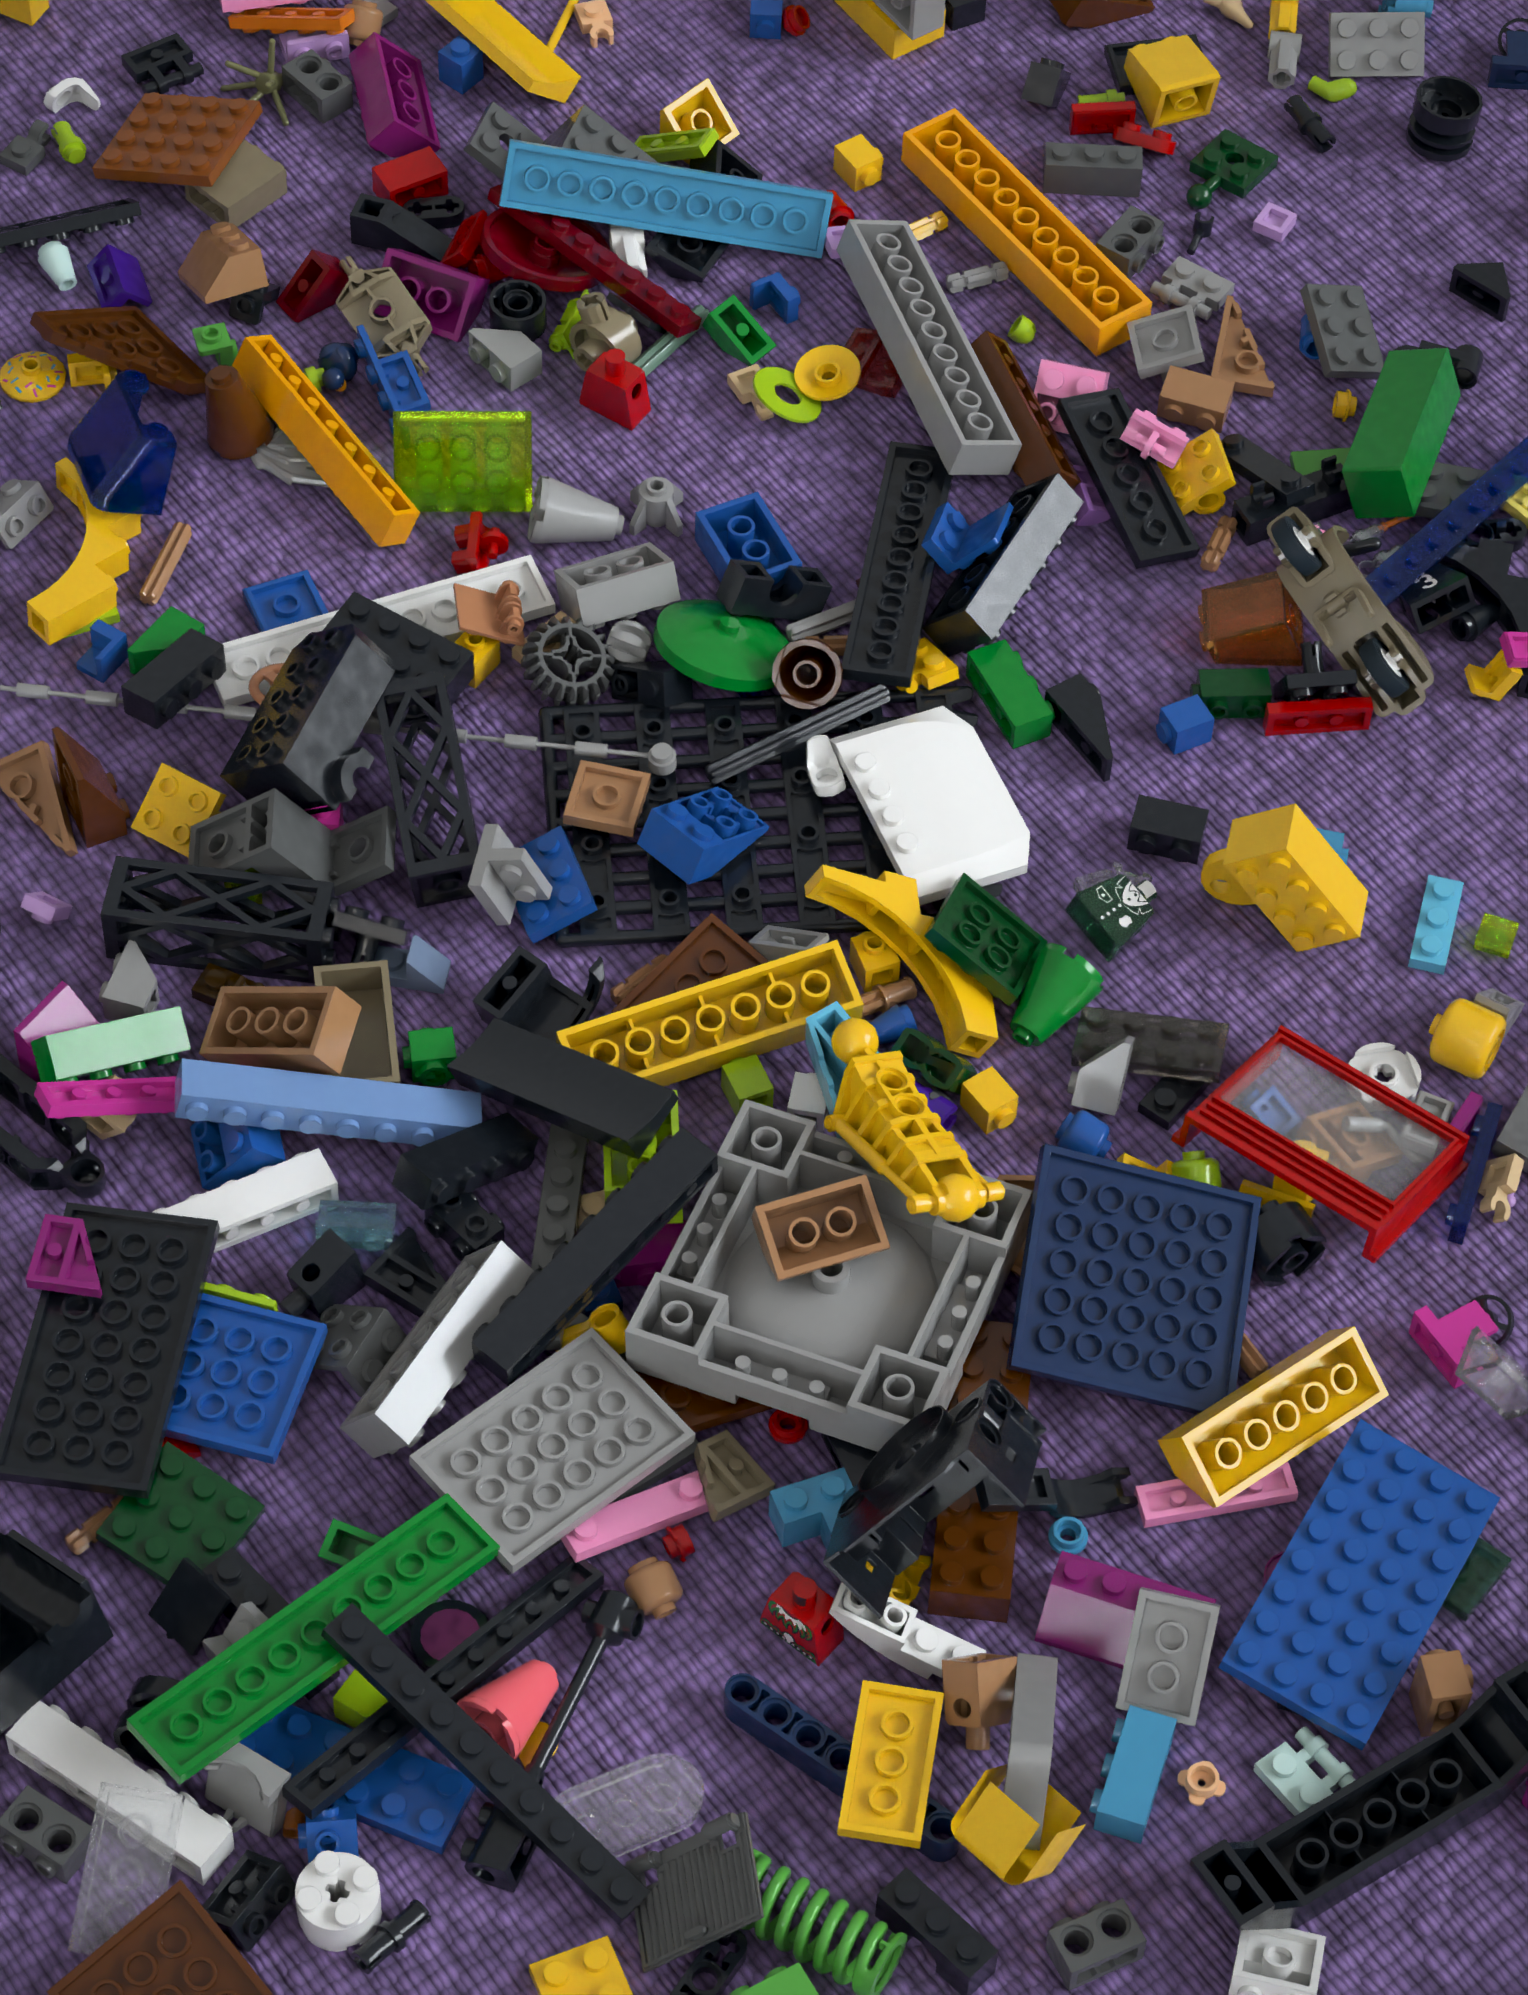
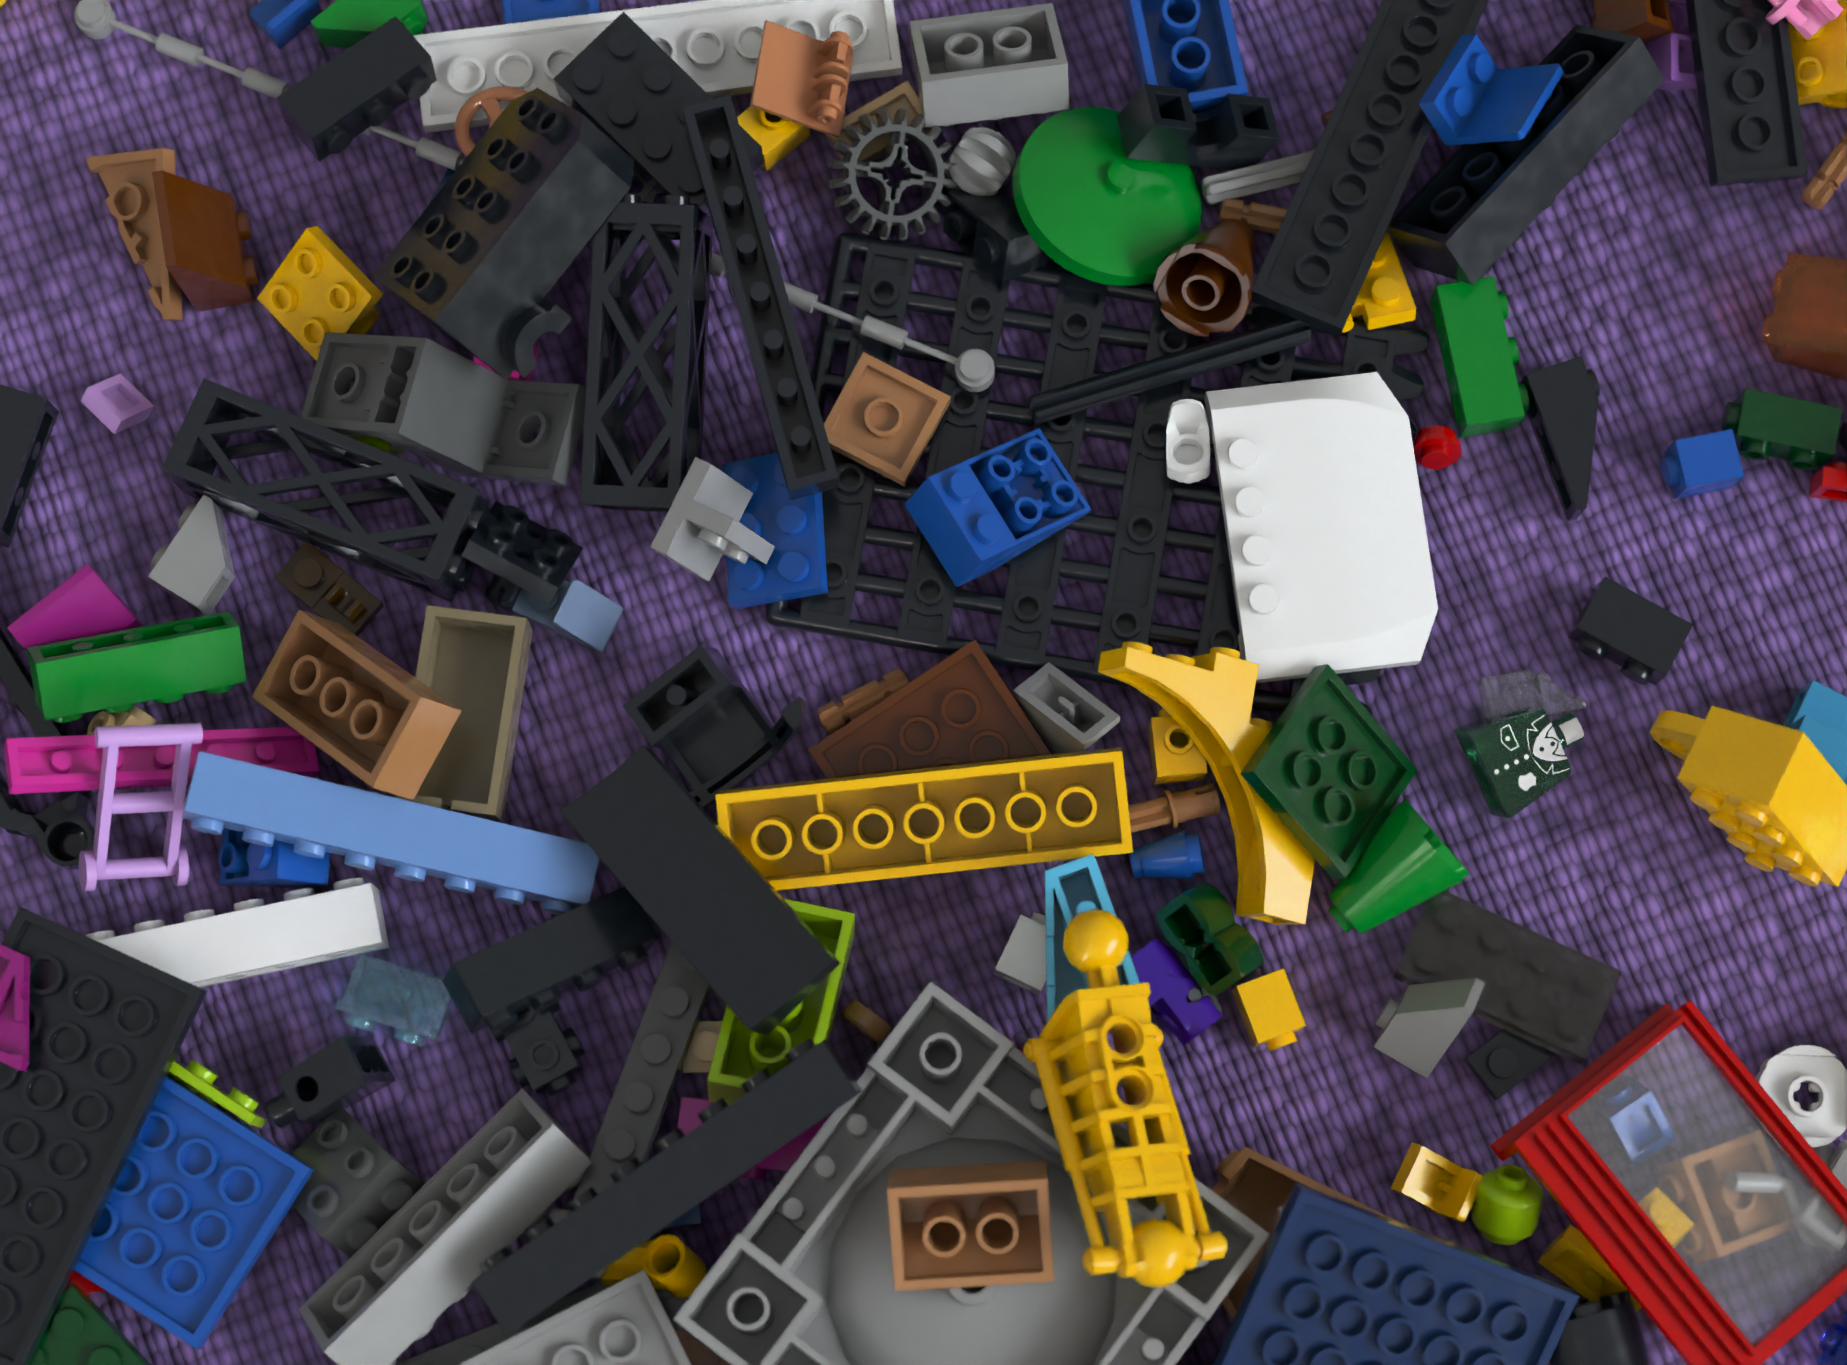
camera: 15 degrees right, 25 degrees up
black wing [363,1226,446,1318] -> none
green brick [402,1027,457,1086] -> none
lime brick [721,1054,774,1116] -> none
blue head [1054,1110,1113,1158] -> none
none -> lavender piece [79,723,203,891]
none -> black brick [682,94,839,500]
none -> red plate [1413,425,1461,470]

